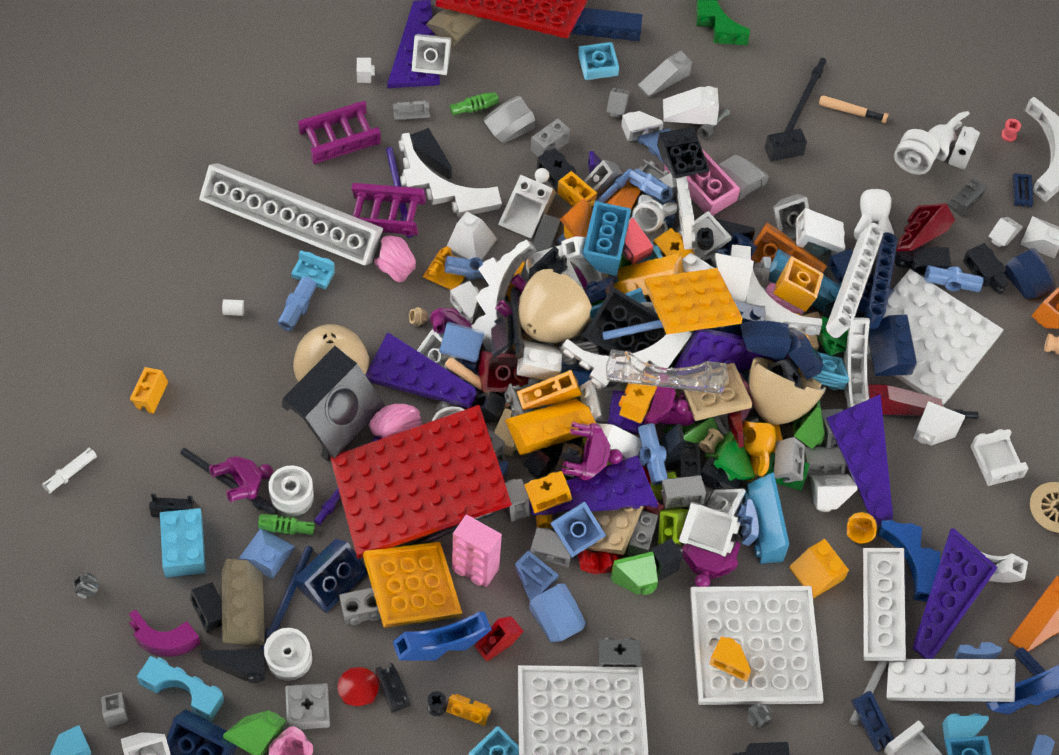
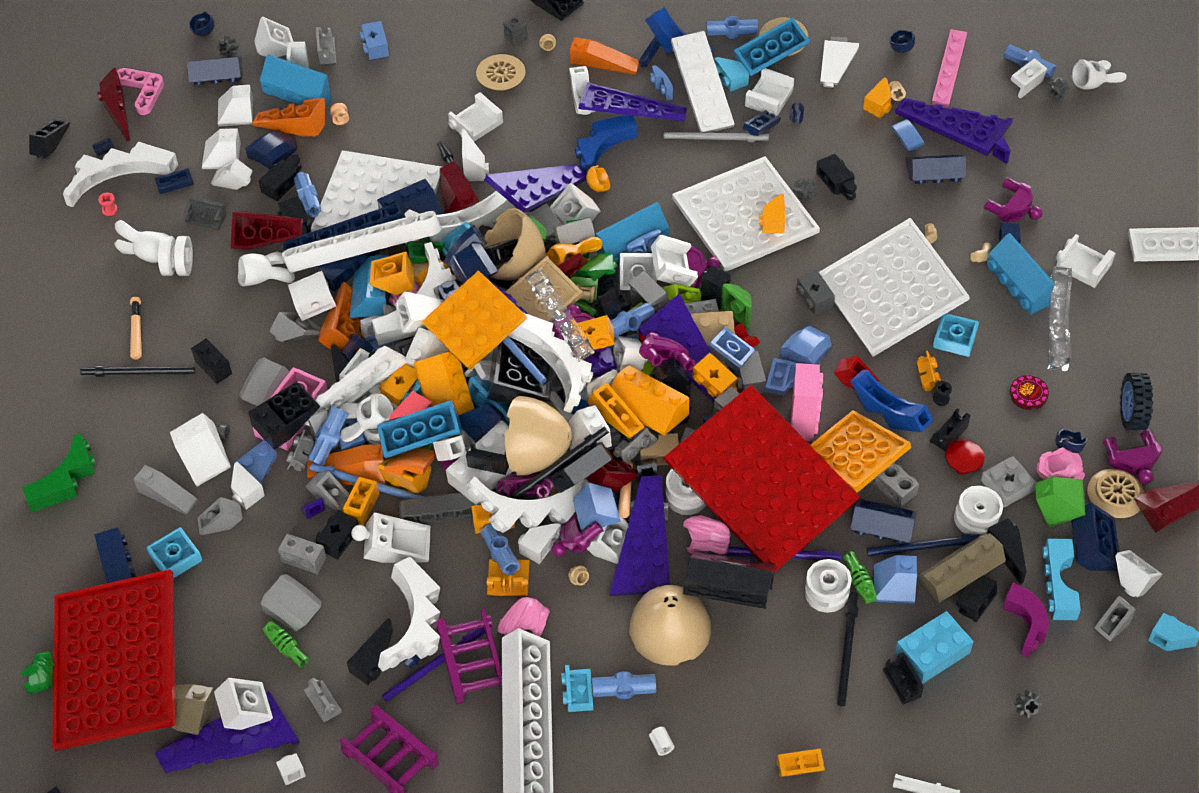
camera: 110 degrees left, 5 degrees down
magenta connector [209,456,274,502] -> none
white slope [447,211,497,260] -> none
light orange slope [789,539,849,599] -> none
white plate [863,548,906,661] -> none
white torso [948,126,980,170] -> none

